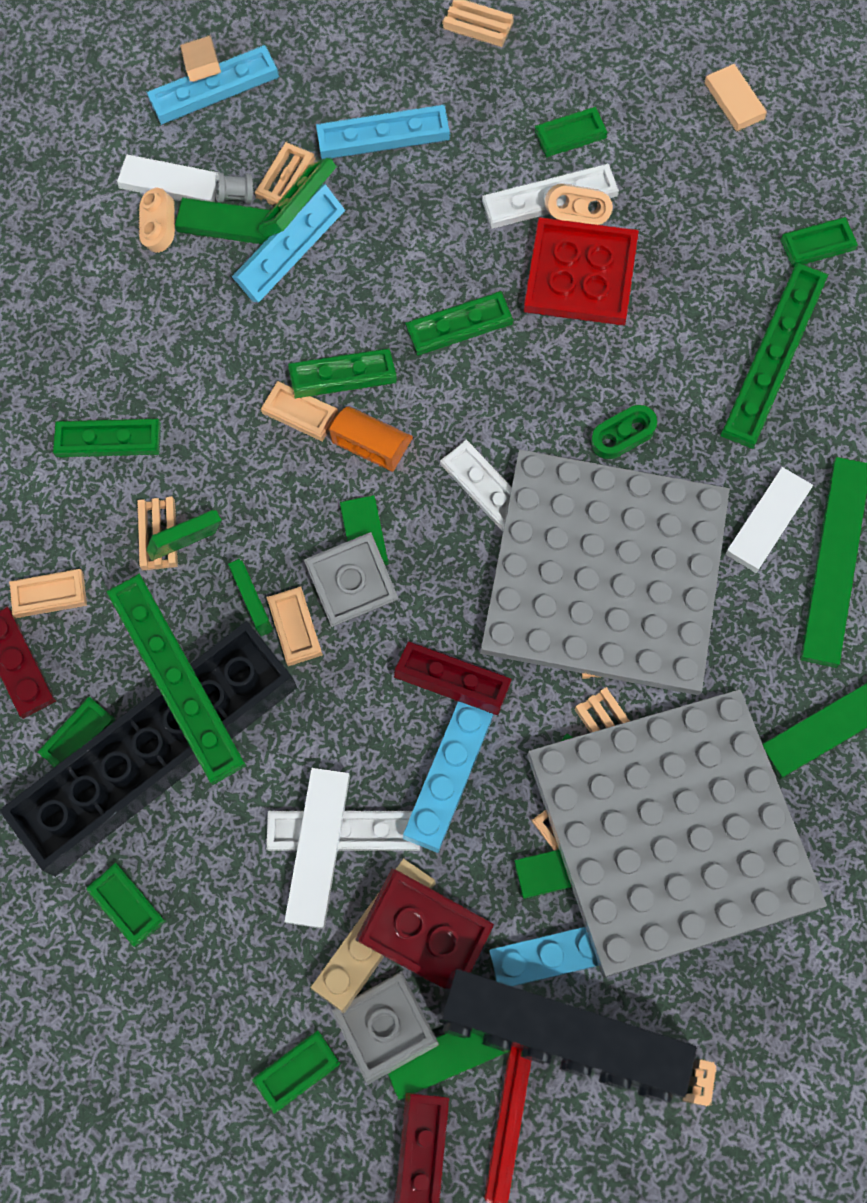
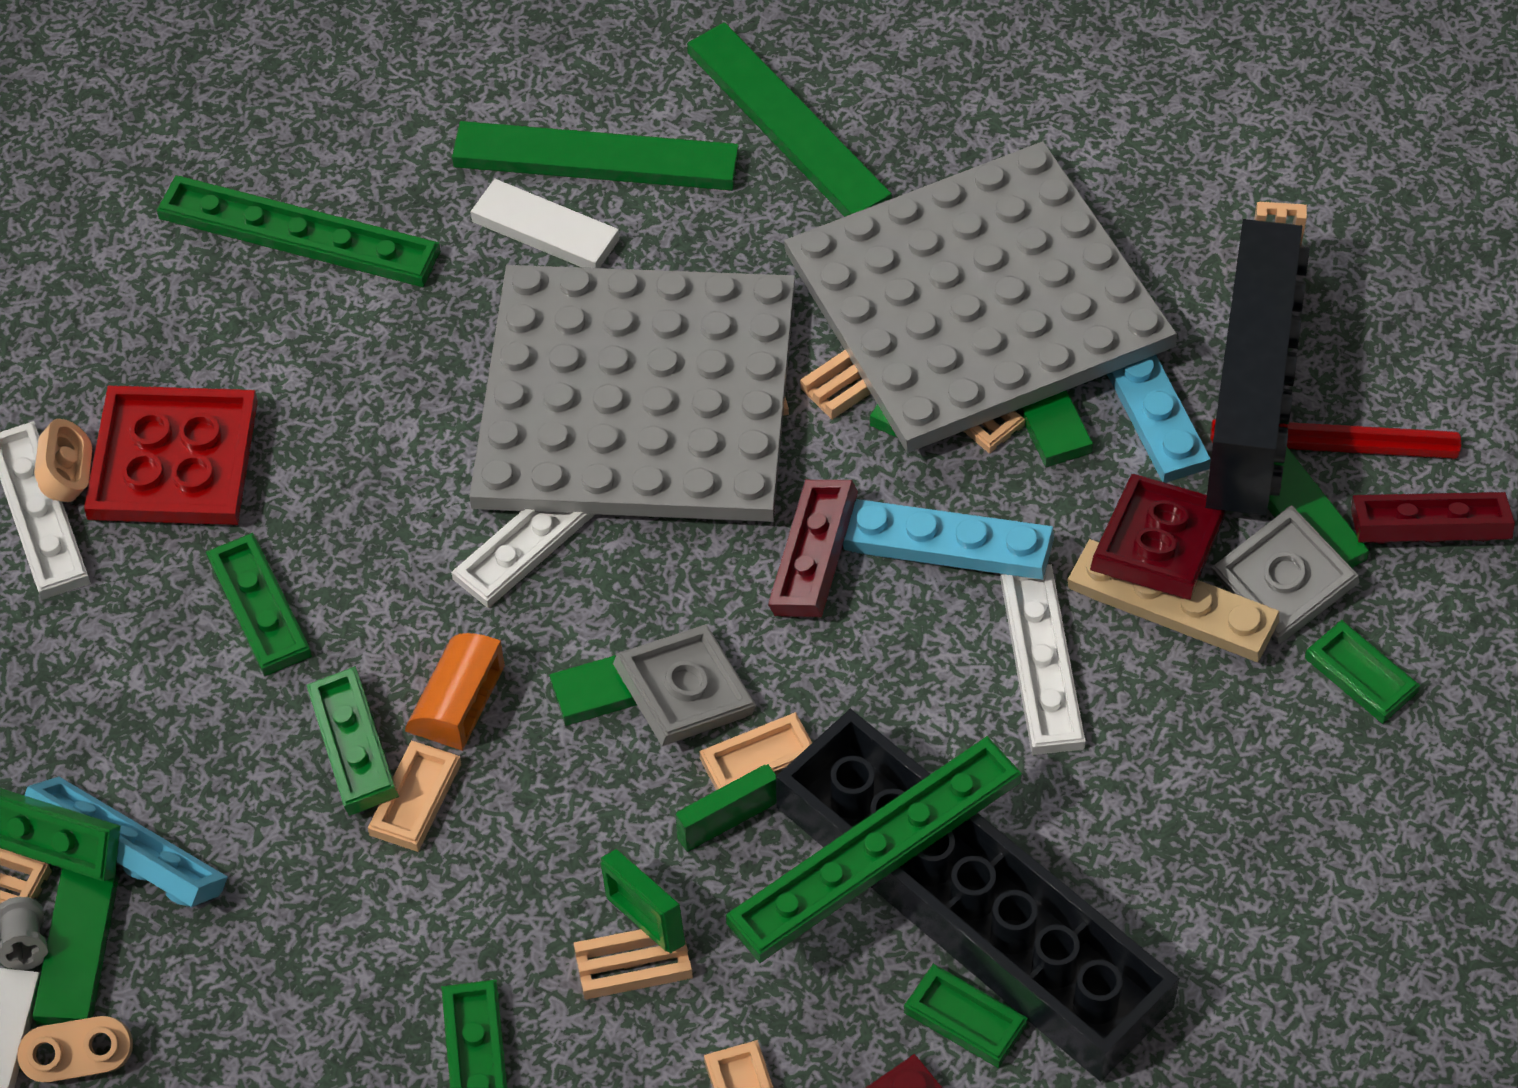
camera: 100 degrees left, 15 degrees down
green tile [86,863,166,948] -> none
white tile [285,768,350,929] -> none
green plate [591,405,657,459] -> none
green tile [781,217,858,268] -> none

